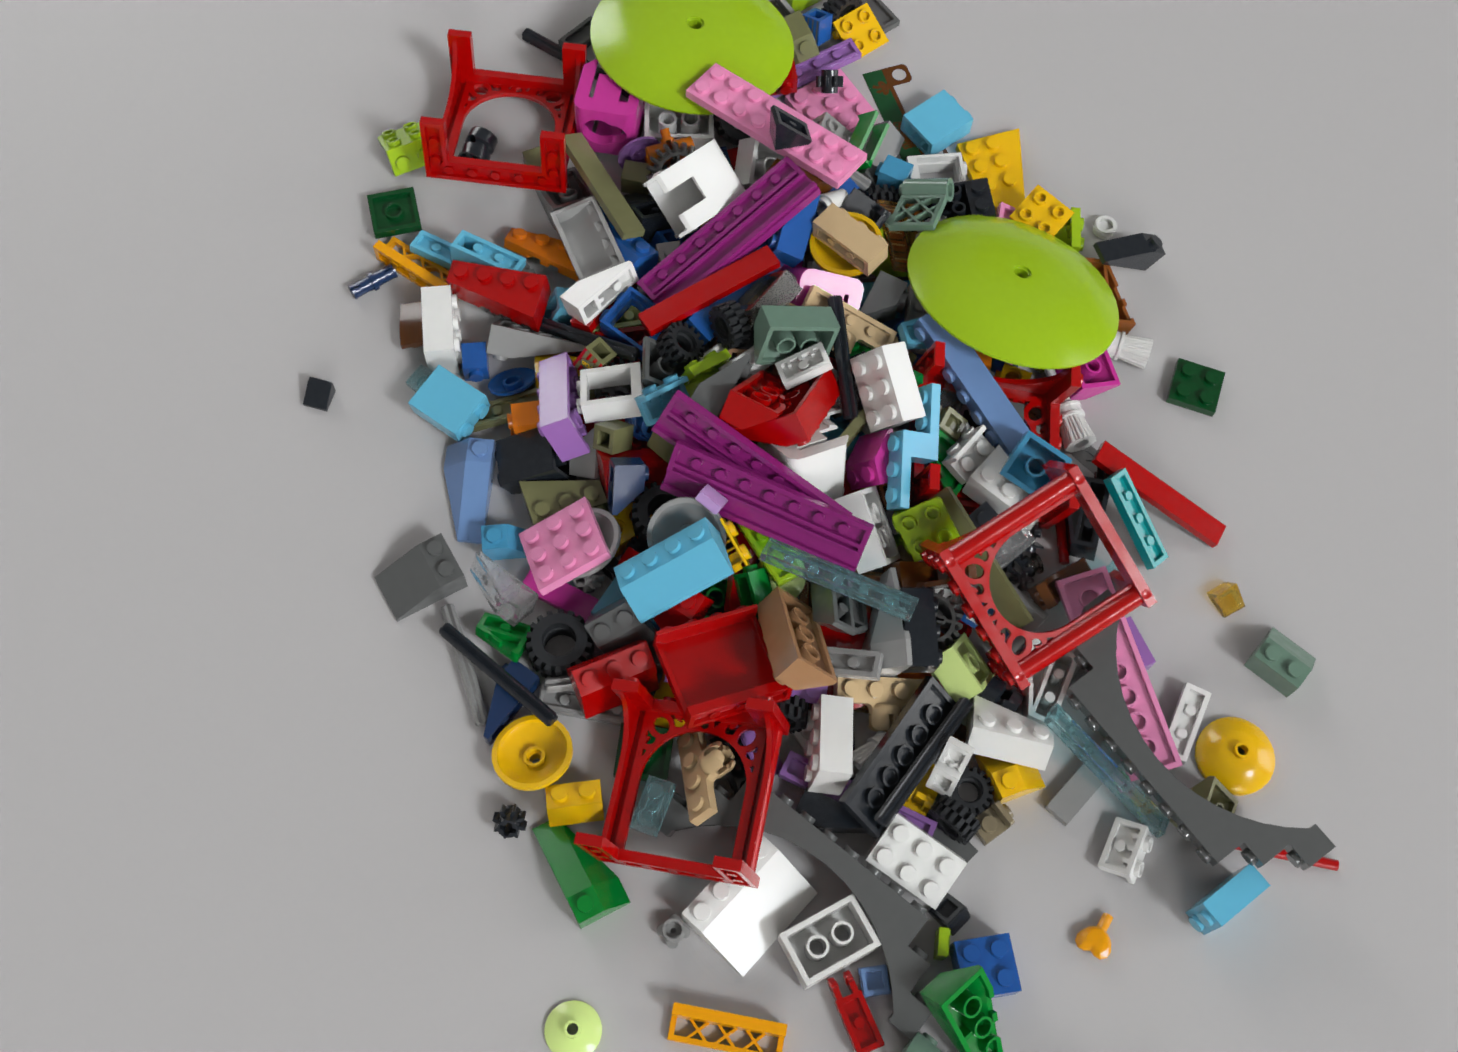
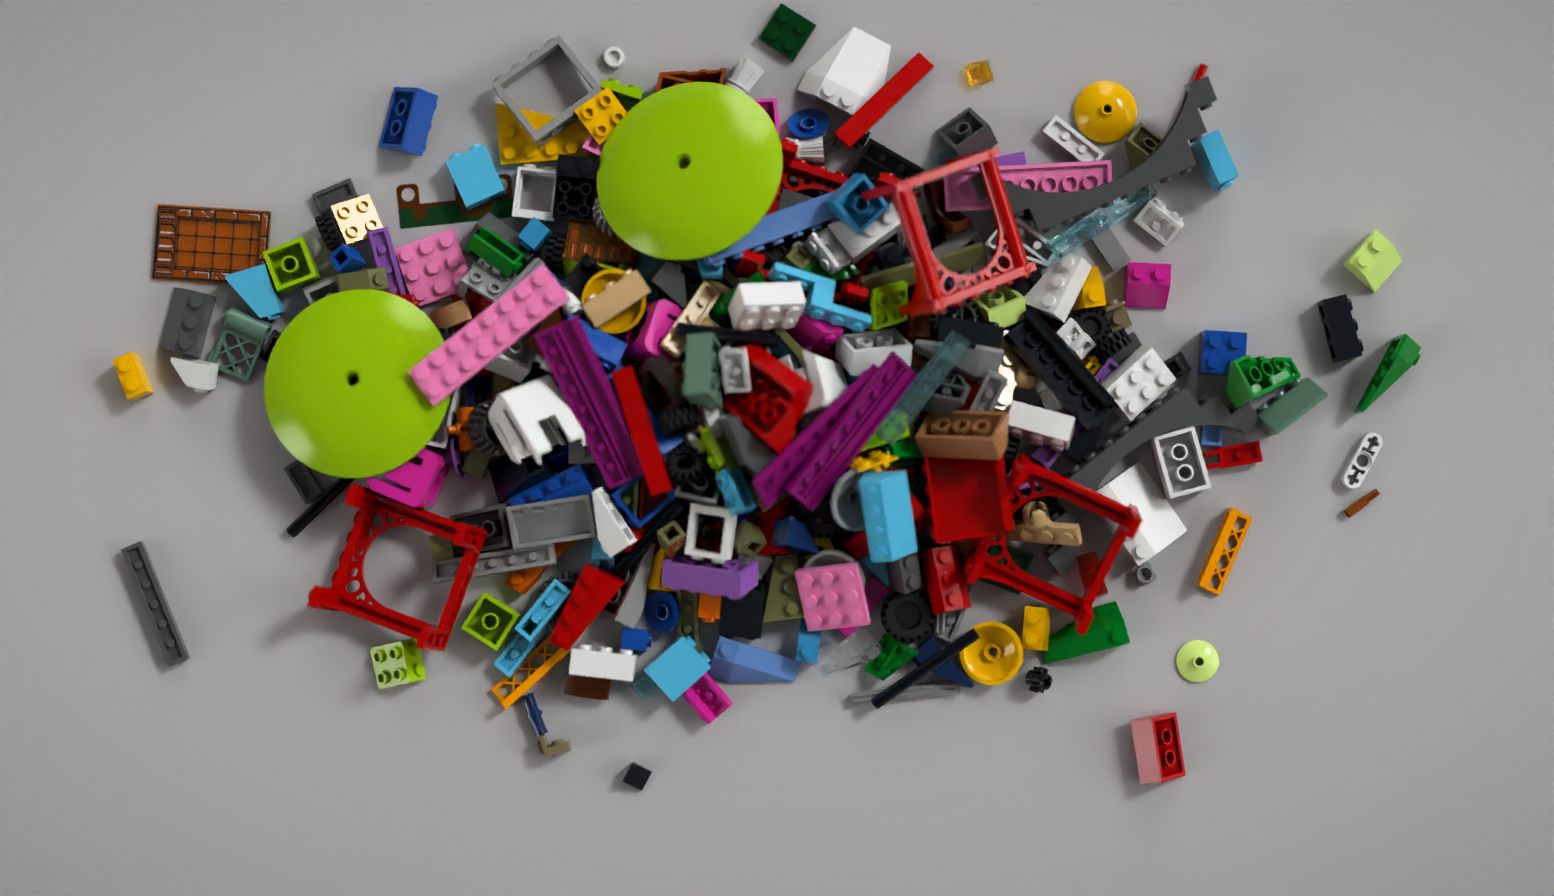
camera: 70 degrees left, 20 degrees up
dark green plate [367,187,422,239] -> none
dark grey slope [374,533,468,622] -> none
black wheel [458,126,498,160] -> none
olive tile [565,133,645,240] -> none
clear light blue plate [629,775,677,838] -> none
lavender tile [695,484,728,515] -> none
black slope [770,105,812,150] -> none
black gear [816,70,843,93] -> none
sand green piece [885,178,954,231] -> none
lime tile [933,927,951,961] -> none
light orange rock [1075,913,1113,960] -> none
black slope [1093,233,1166,271] -> none
teal plate [1103,468,1169,570] -> none
sand green slope [1244,627,1316,697] -> none
none -> blue slope [379,87,438,156]
none -> light grey plate [431,543,557,584]
none -> lime brick [461,592,522,651]
none -> light grey window [492,36,602,148]
none -> dark tan bracket [538,735,572,757]
none -> dark pink bracket [683,672,733,724]
none -> blue dish [788,109,830,139]
none -> white wedge [797,27,891,116]
none -> dark grey slope [936,107,998,158]
none -> clear red slope [1076,551,1108,597]
none -> dark pink slope [1124,262,1171,309]
none -> red slope [1131,712,1186,784]

